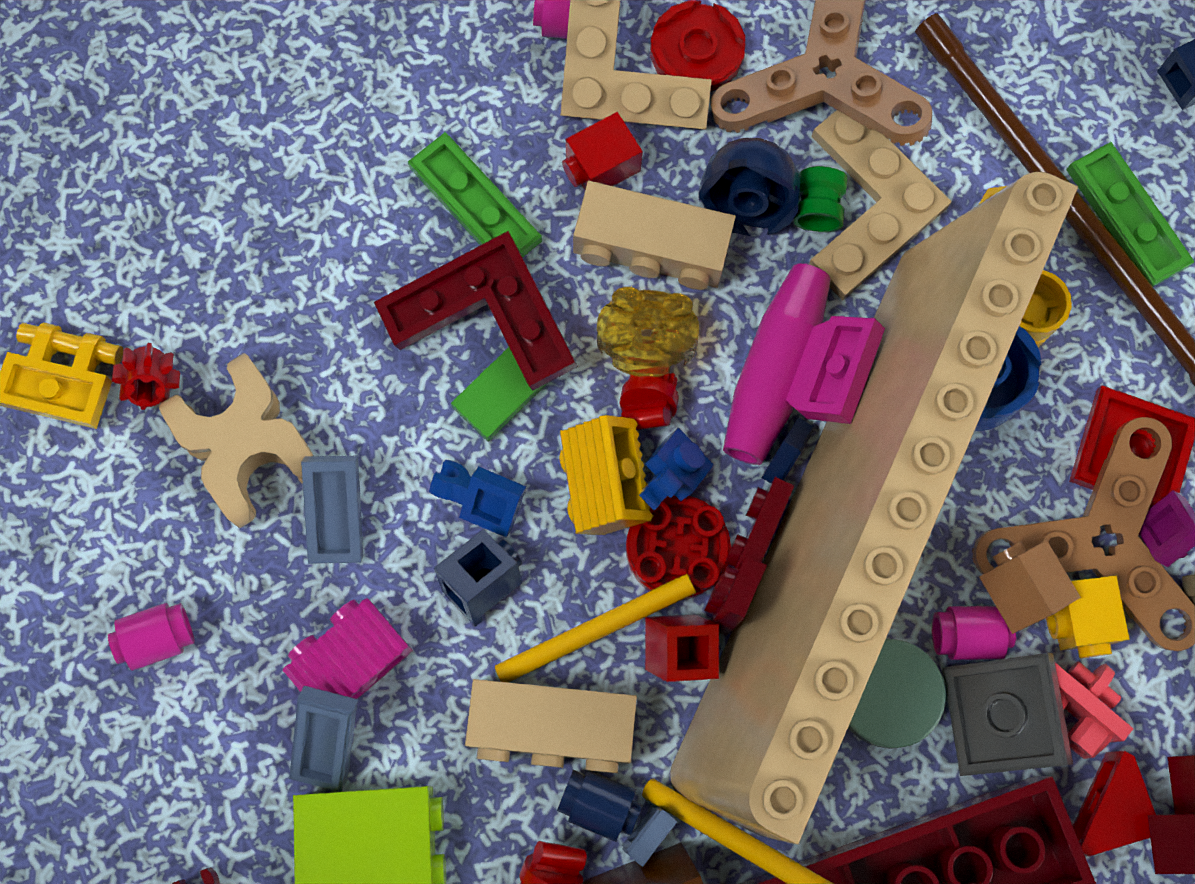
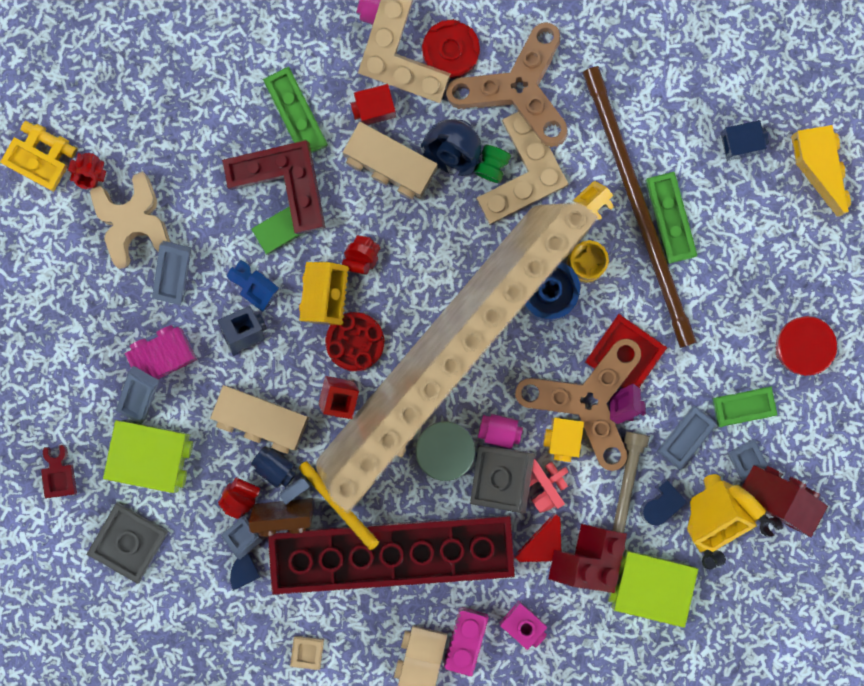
camera: 20 degrees right, 10 degrees up
dark pink brick [108,603,195,671] -> none
yellow bar [495,574,696,683] -> none
clear yellow plate [597,287,699,377] -> none
blue plate [639,428,714,510] -> none
dark red plate [704,477,795,636] -> none
dark pink plate [723,263,885,465] -> none
dark blue tile [761,417,814,483] -> none
medium nougat brick [979,540,1081,634] -> none

